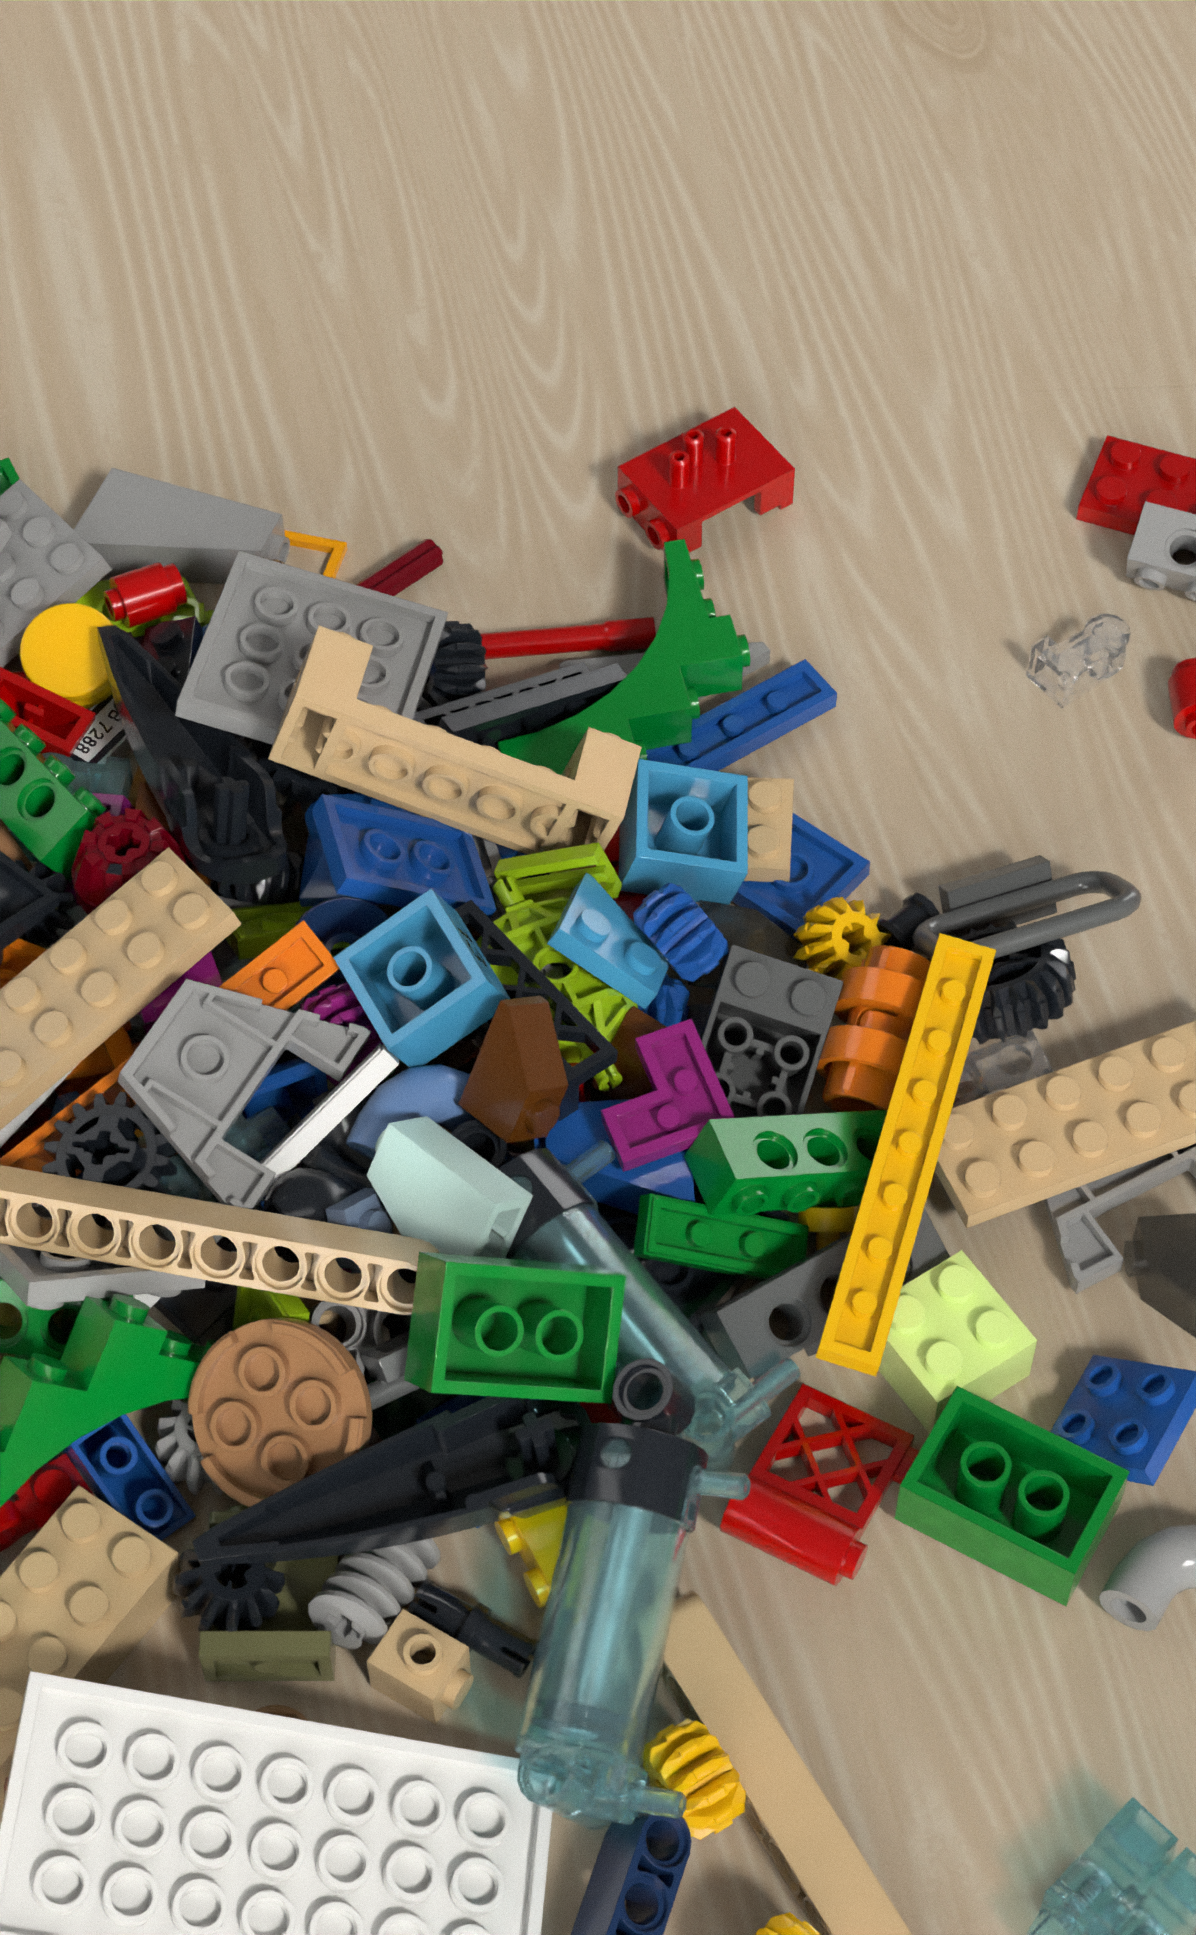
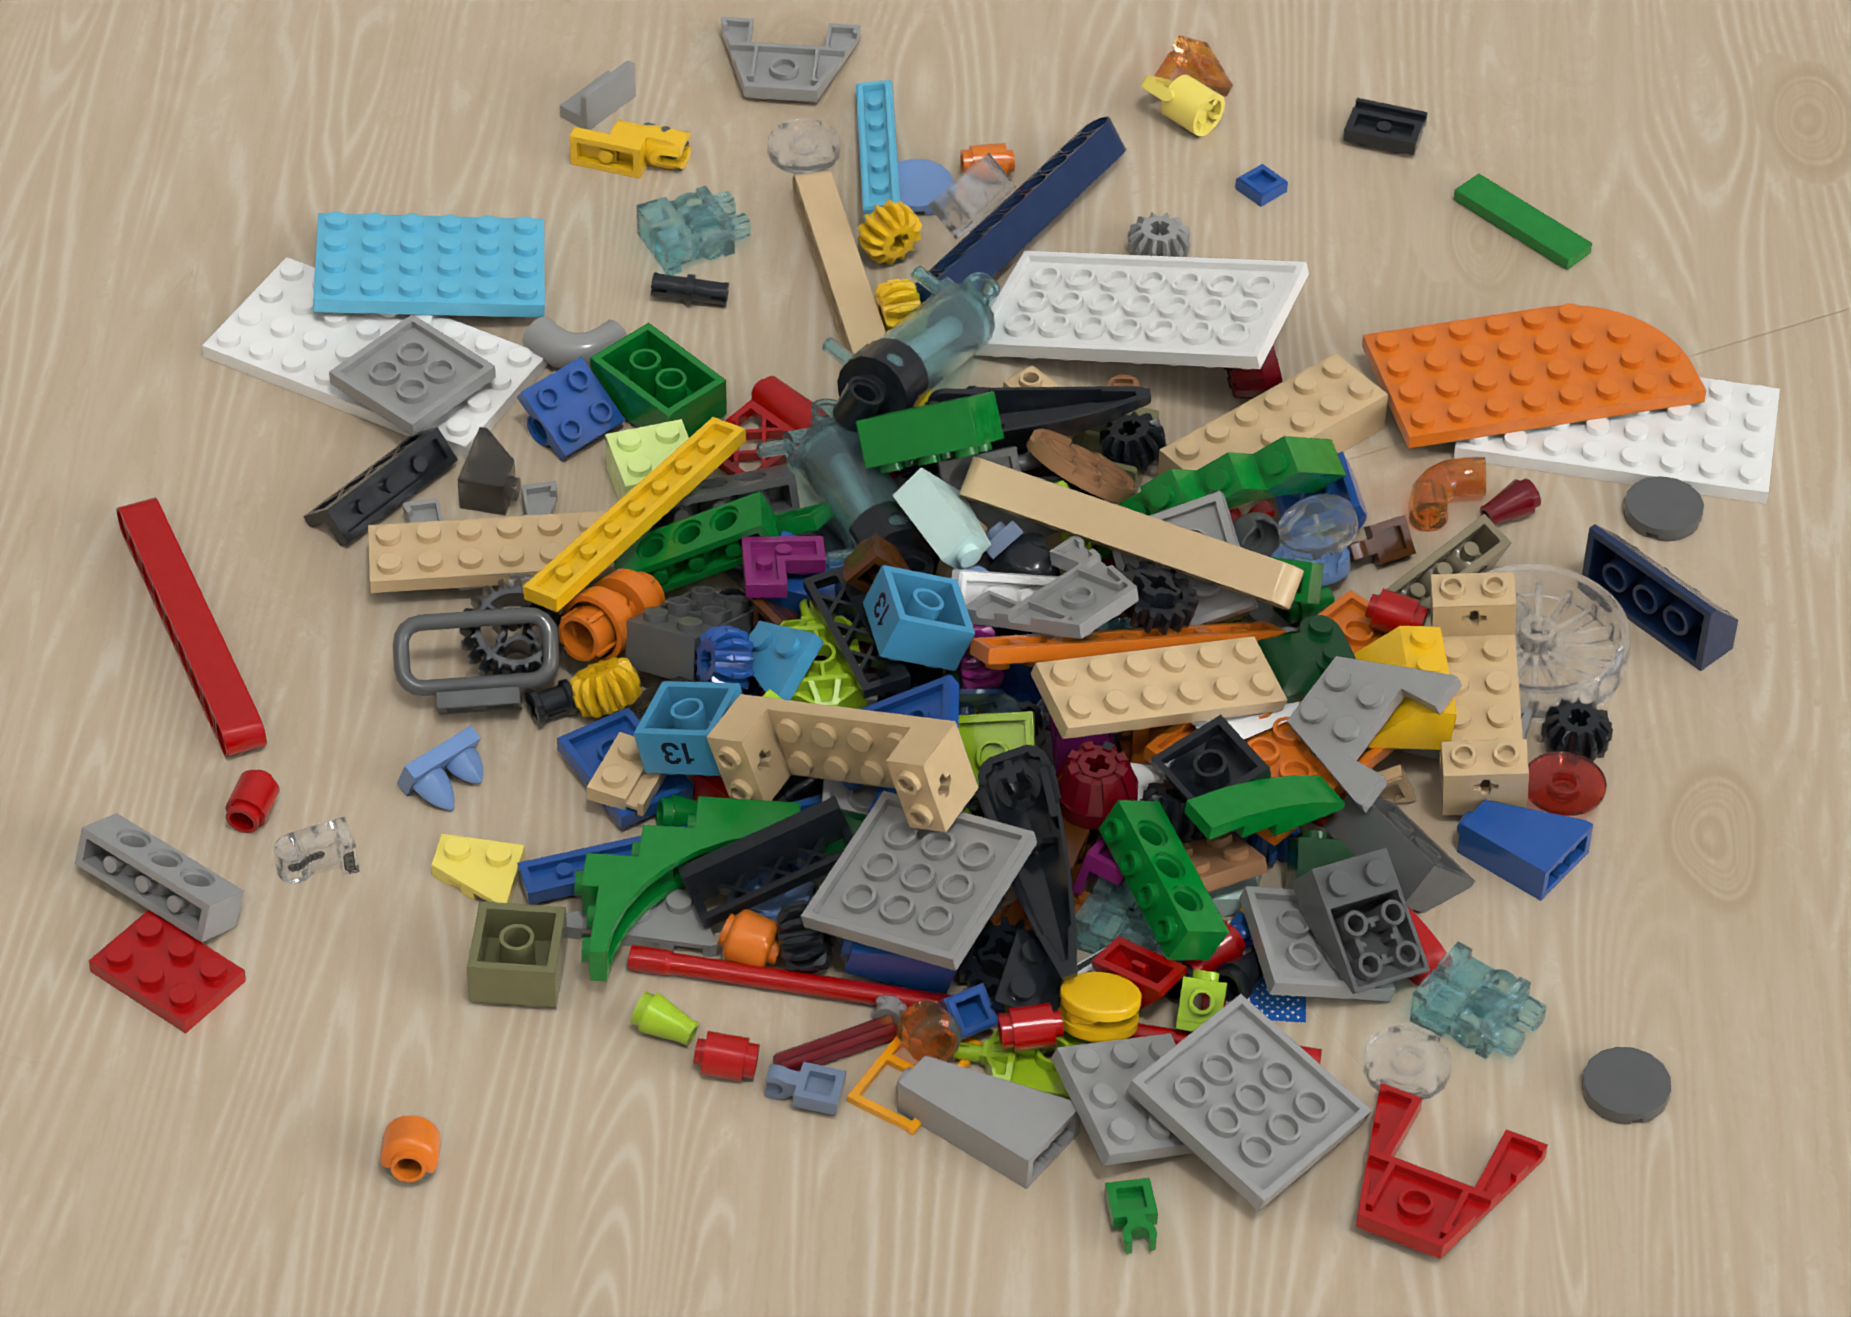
camera: 165 degrees left, 10 degrees down
red piece [615,407,795,553] -> none
none -> orange head [380,1115,441,1182]
none -> medium blue tile [397,726,483,811]
none -> light yellow wing [431,834,525,903]
none -> olive brick [467,901,568,1007]
none -> lime cone [631,991,700,1046]
none -> black pin [651,272,730,307]
none -> red brick [693,1031,760,1082]
none -> orange head [718,909,781,967]
none -> sand blue plate [764,1062,846,1116]

